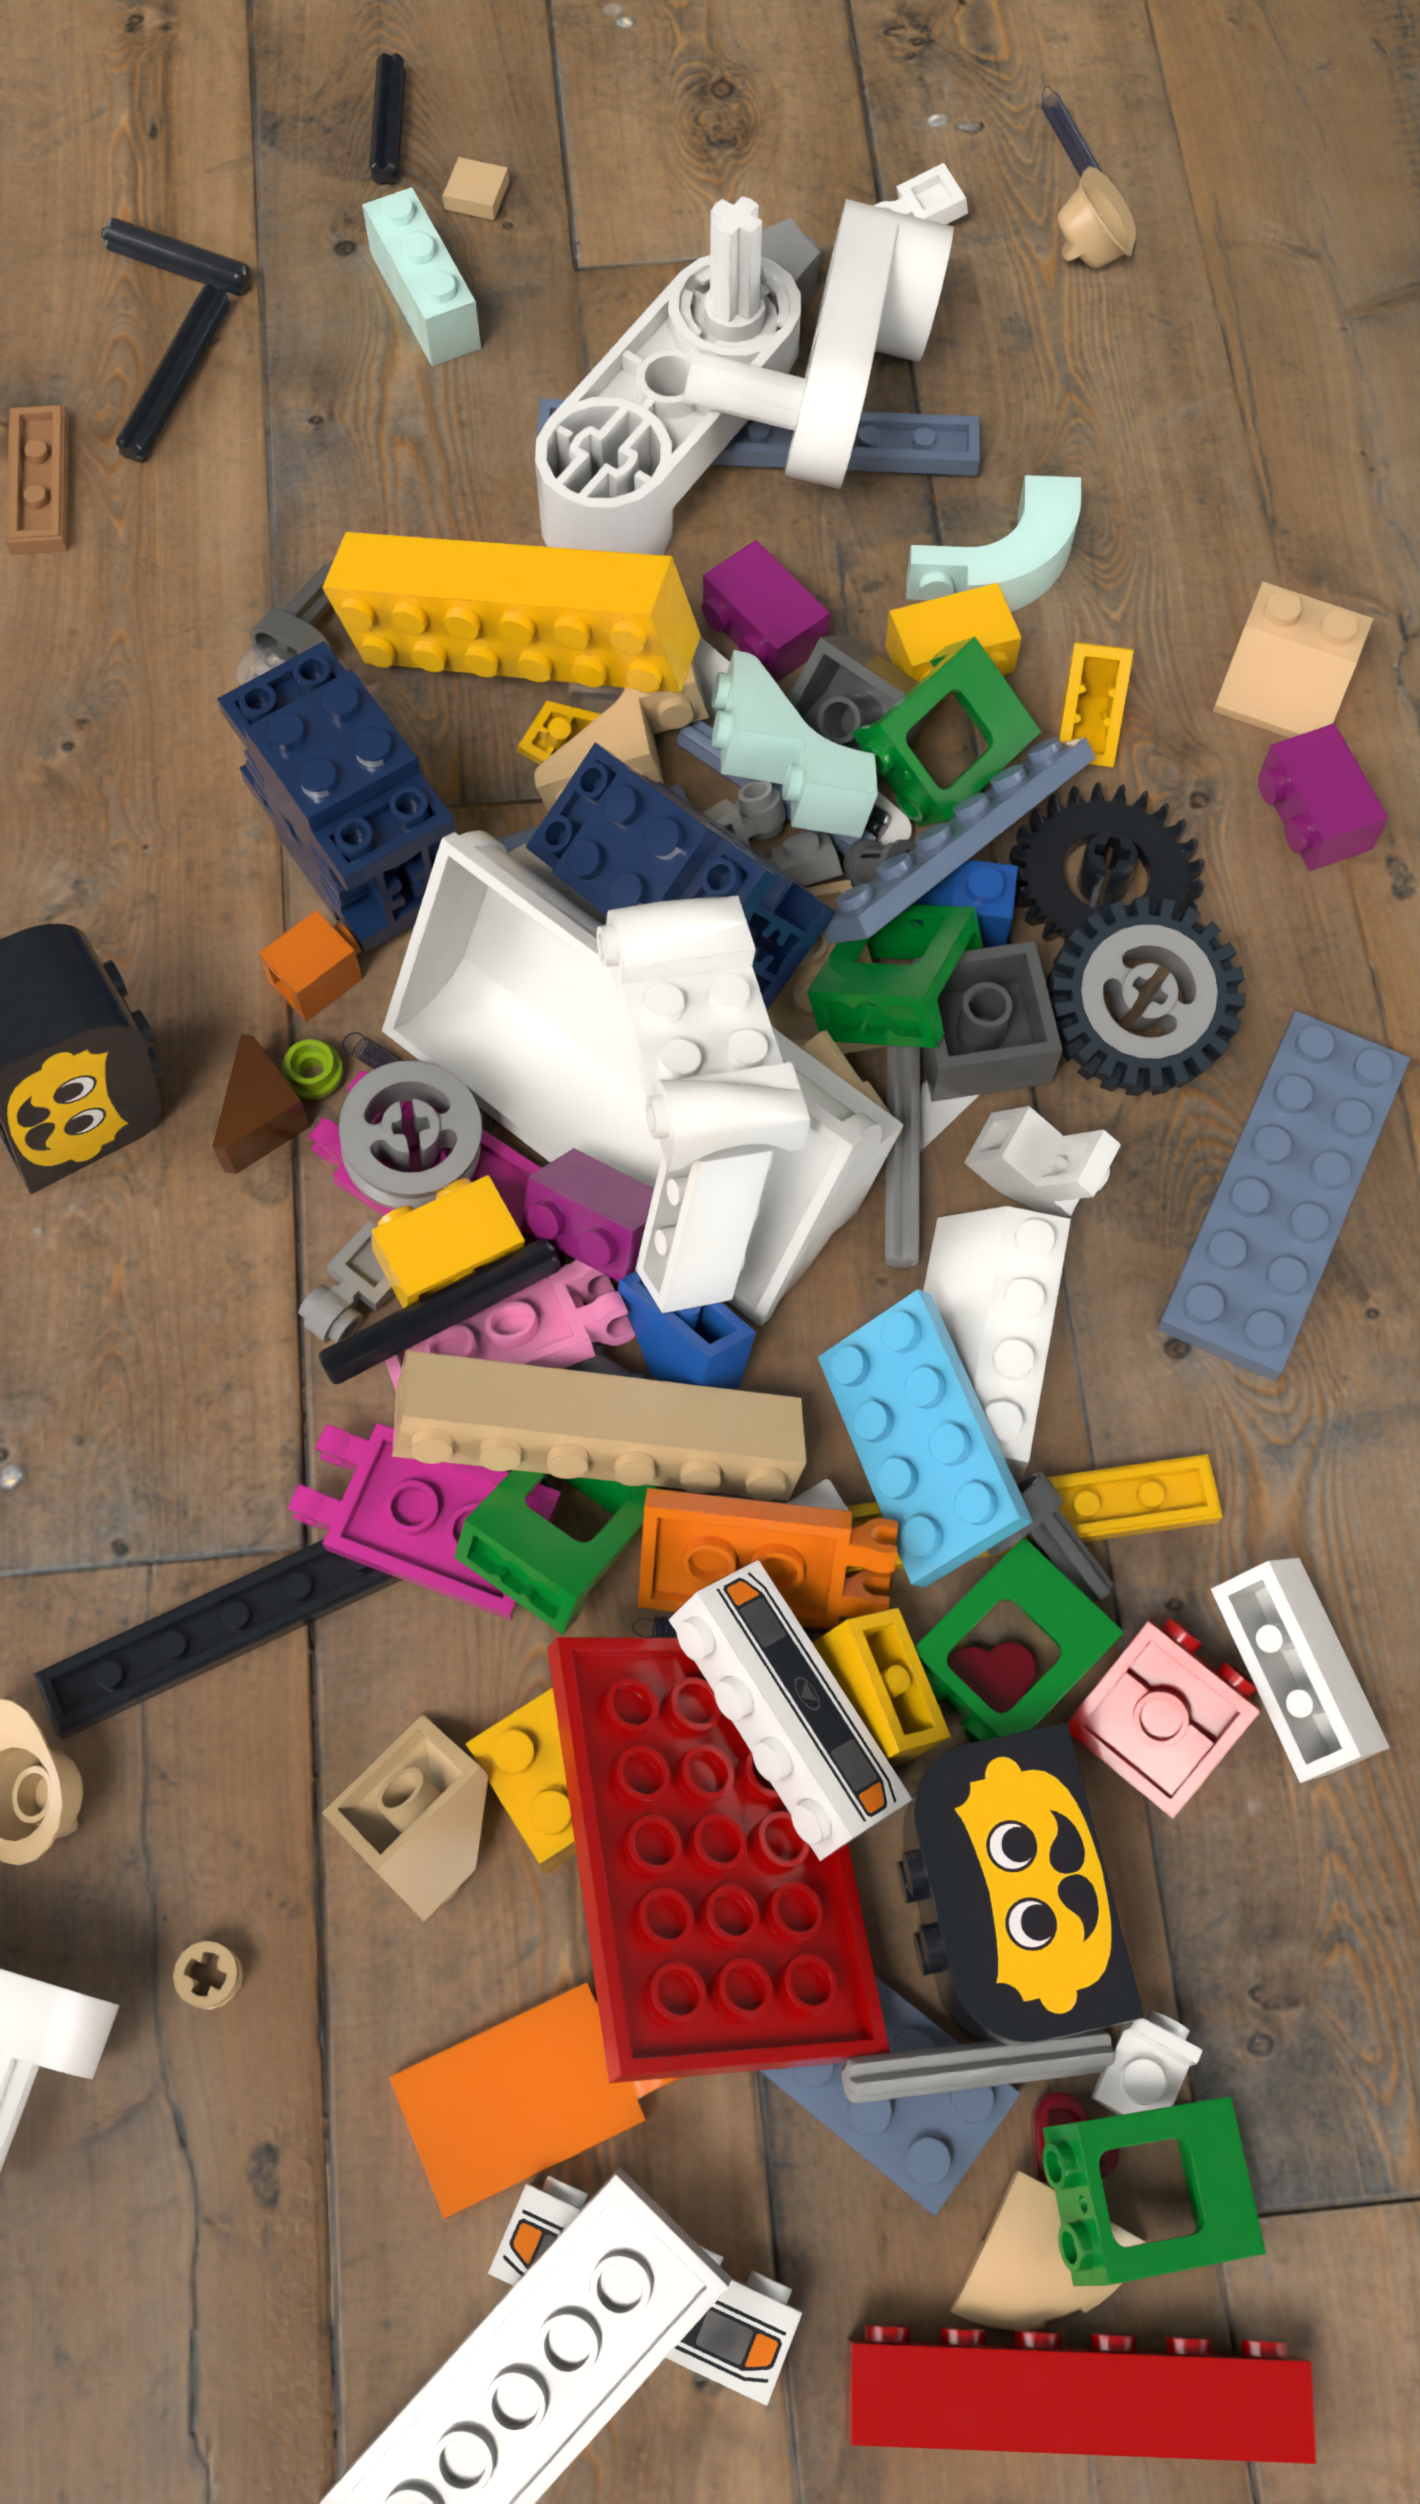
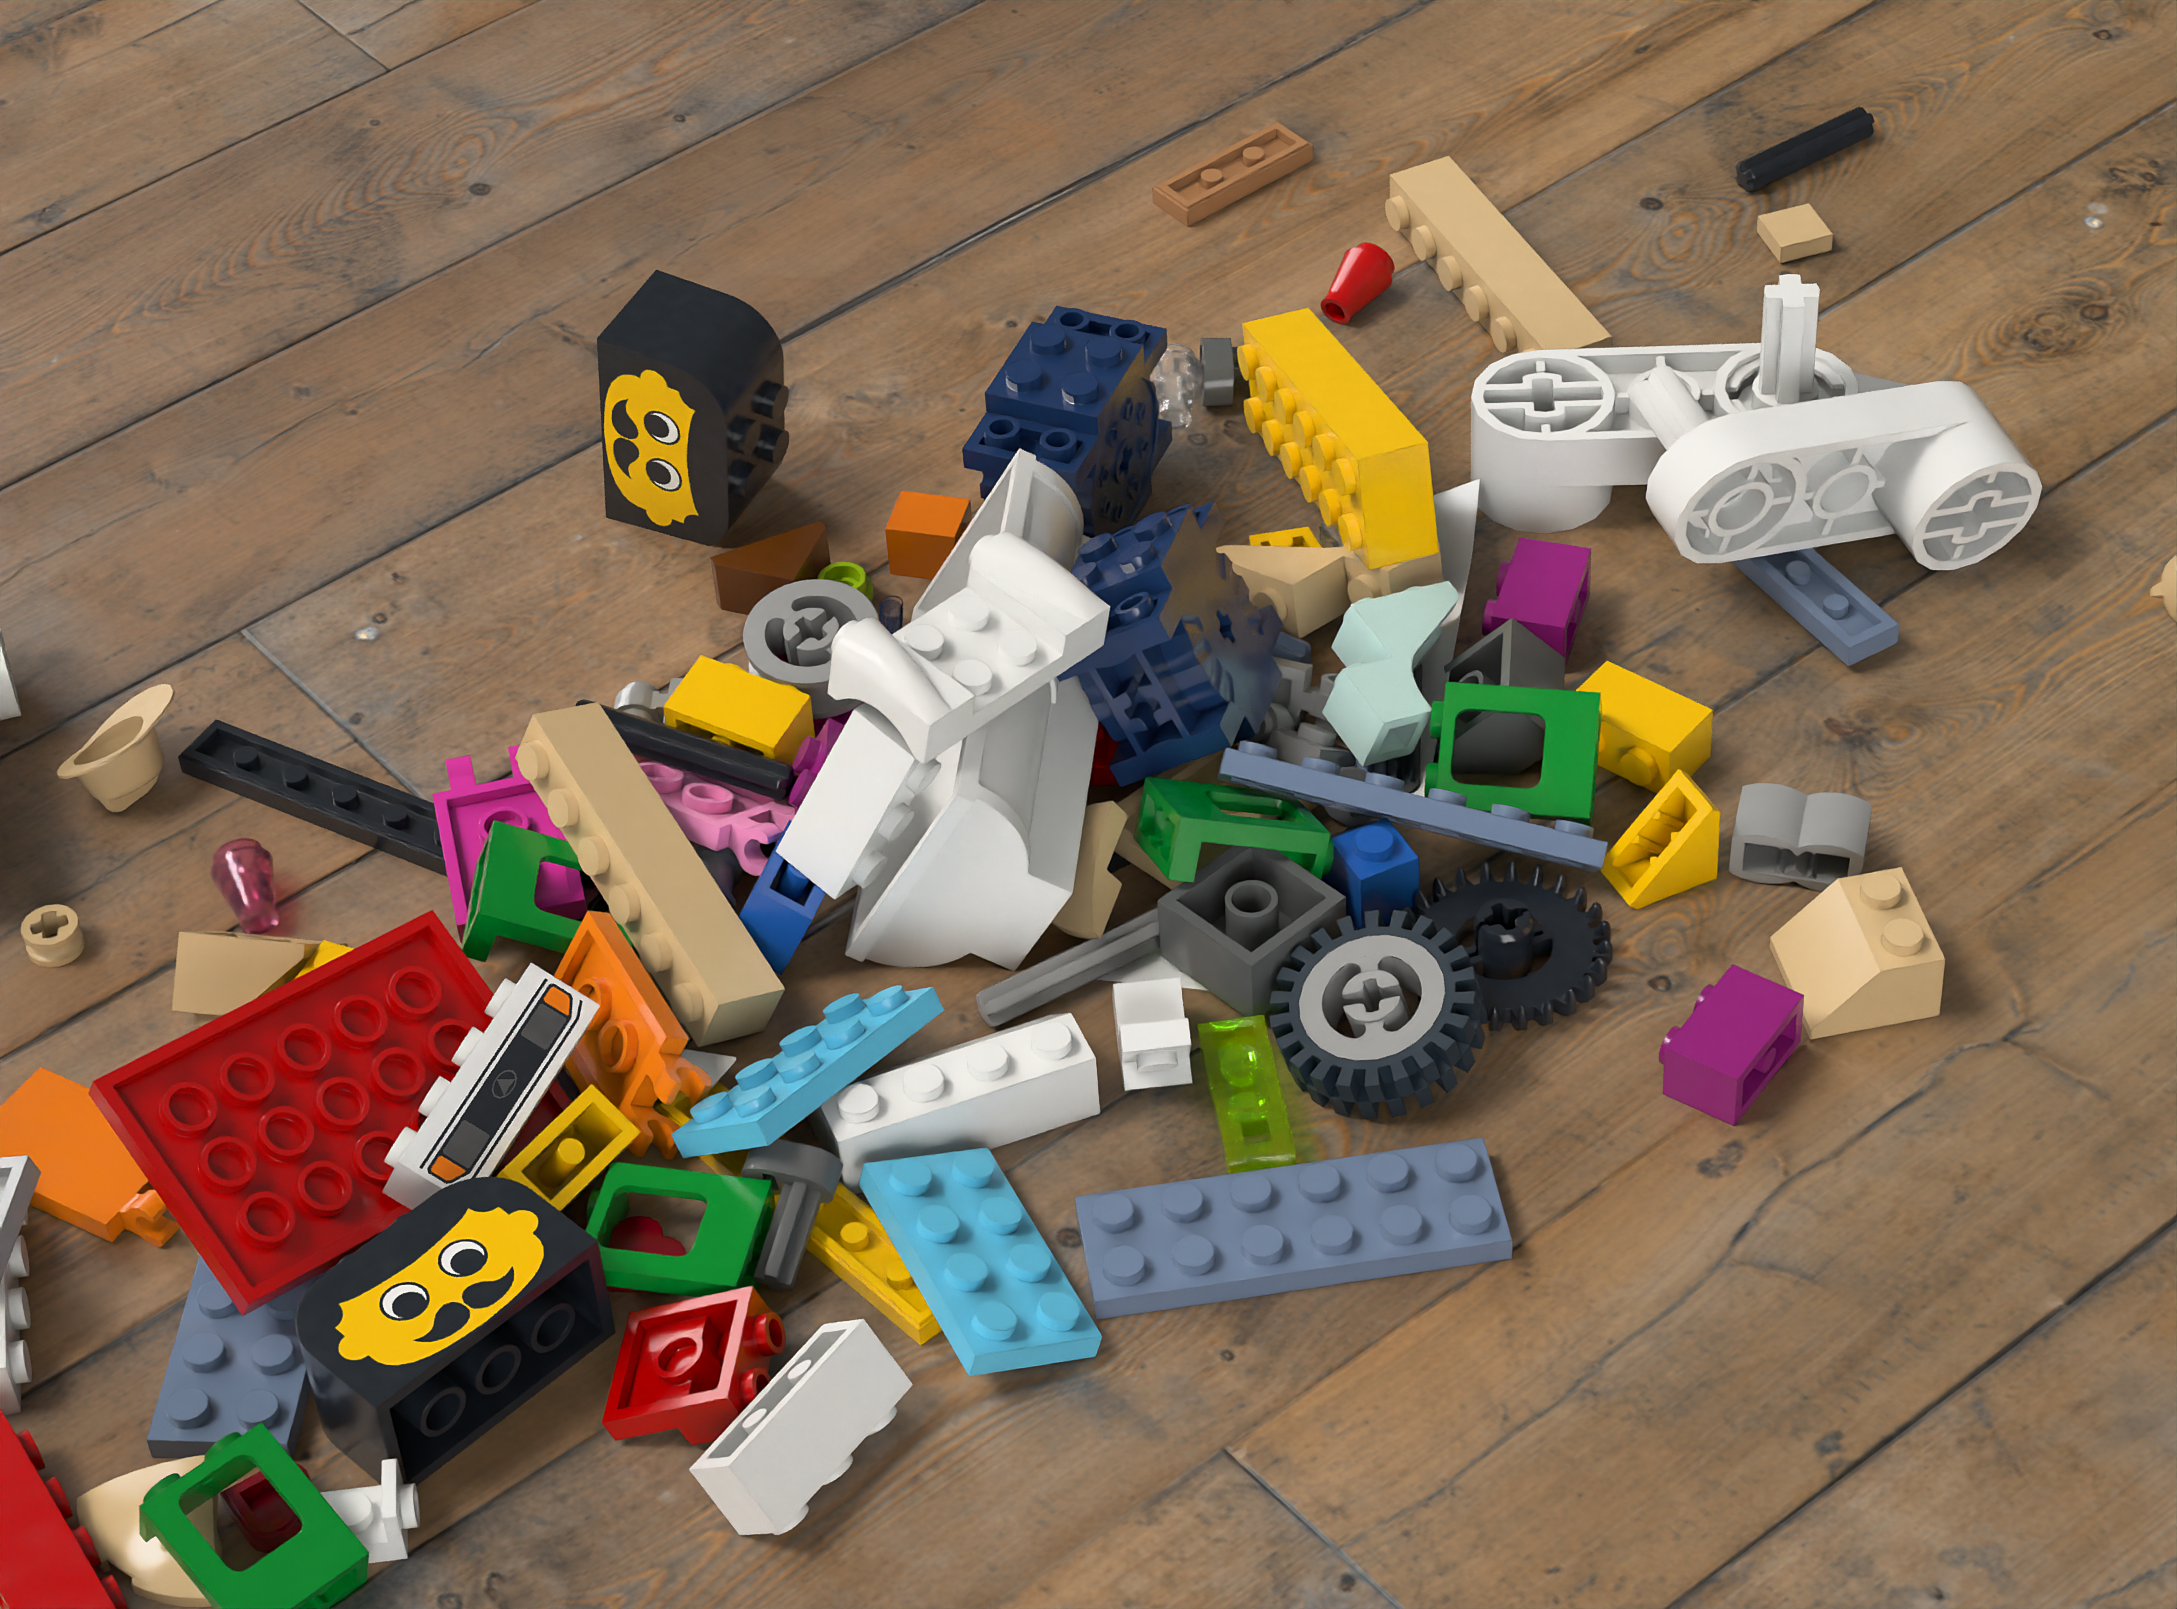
camera: 60 degrees right, 25 degrees down
black axle [101,218,251,296] -> none
black axle [116,284,230,462] -> none
light aqua brick [362,187,481,367] -> none
light grey axle [841,2030,1115,2103] -> none
white plate [874,163,968,224] -> none
light aqua arch [906,475,1081,612] -> none
none -> clear pink cone [210,838,279,935]
none -> medium azure plate [858,1147,1102,1376]
none -> clear neon green plate [1197,1015,1296,1175]
none -> red cone [1320,242,1395,325]
none -> tan brick [1385,156,1612,356]
none -> light grey brick [1729,783,1872,892]

